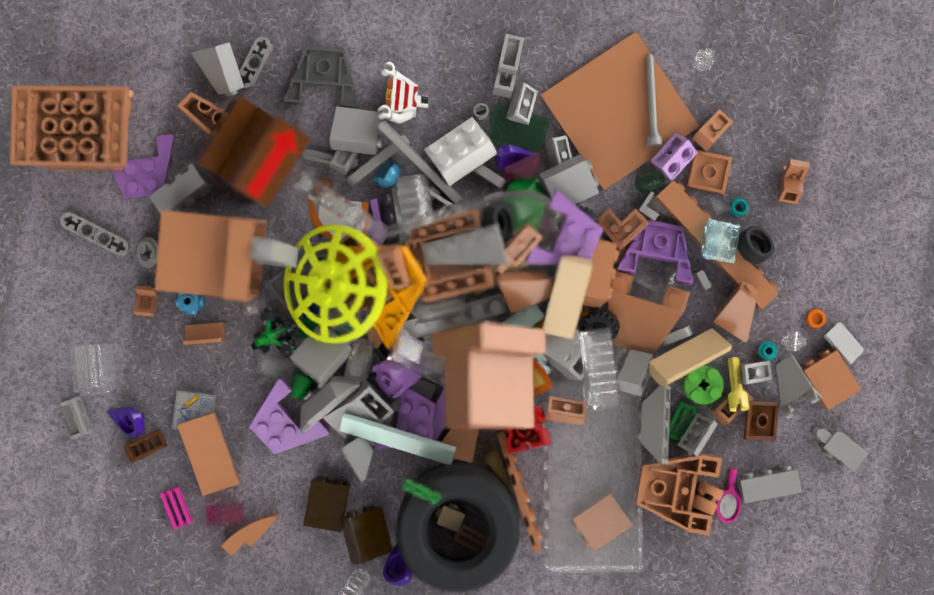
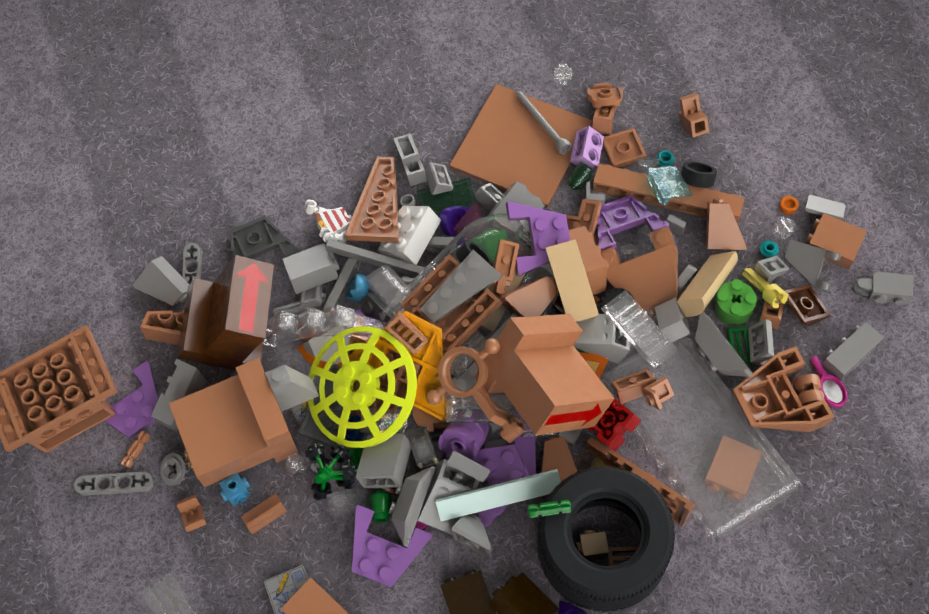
camera: 30 degrees left, 25 degrees down
none -> nougat axle [120,431,150,468]
none -> nougat wing [345,157,399,243]
none -> nougat piece [426,338,526,443]
none -> light grey slope [447,451,490,482]
none -> nougat plate [587,83,623,108]
none -> nougat bracket [644,376,674,410]

